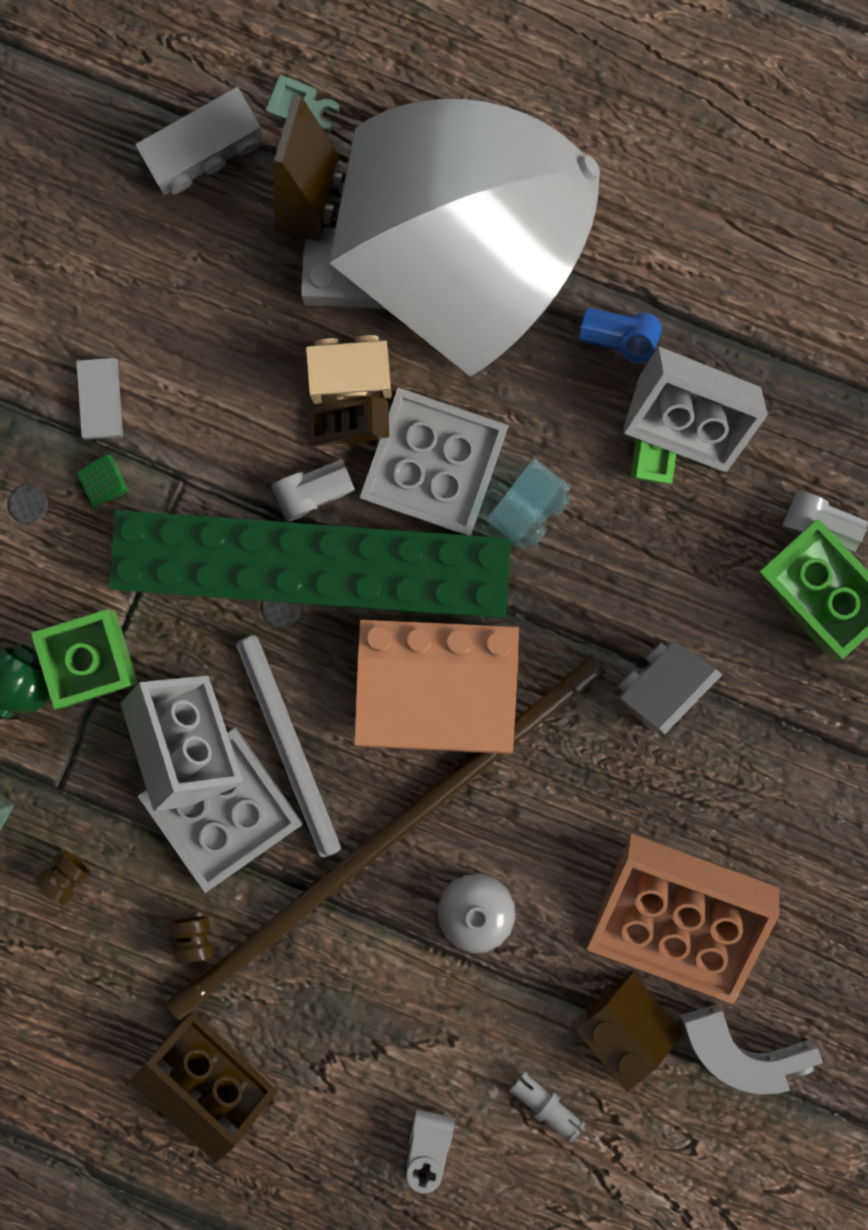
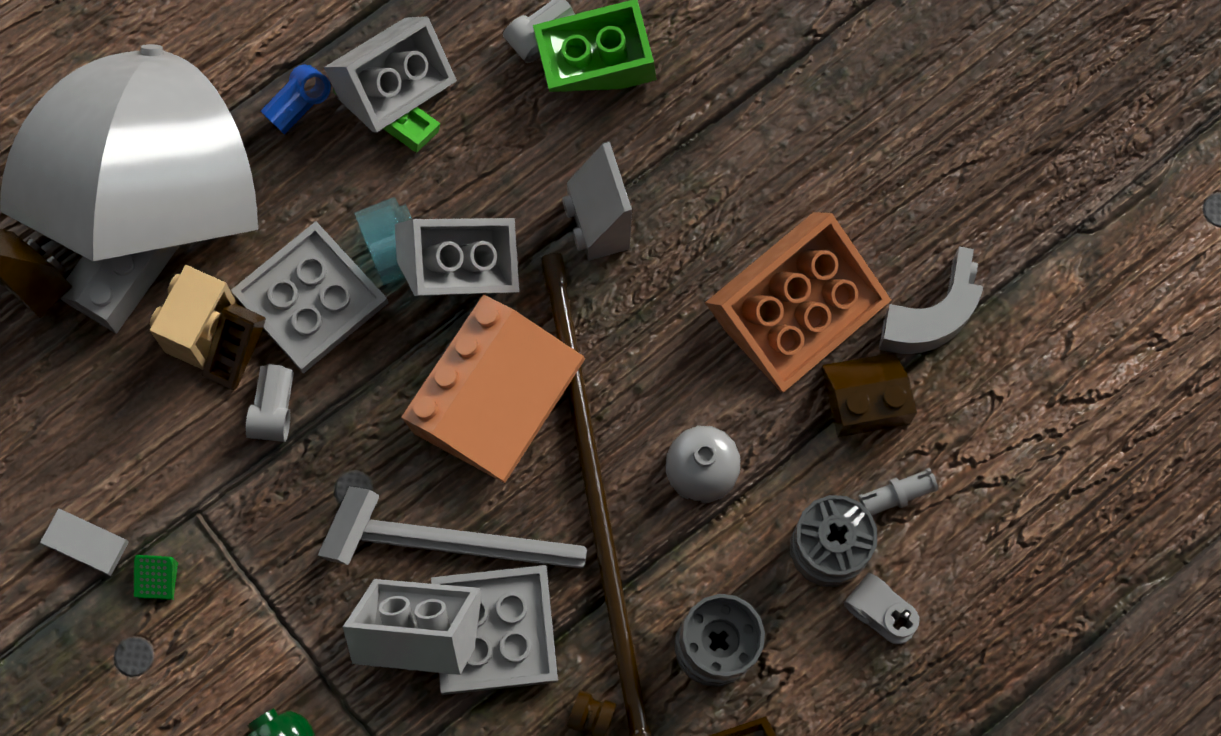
camera: 60 degrees left, 15 degrees down
bright green brick [31,609,138,709] -> none
dark green brick [109,510,511,619] -> none
none -> light grey tile [318,486,379,565]
none -> light grey slope [395,218,519,296]
none -> dark grey wheel [674,594,765,687]
none -> dark grey wheel [790,495,877,587]

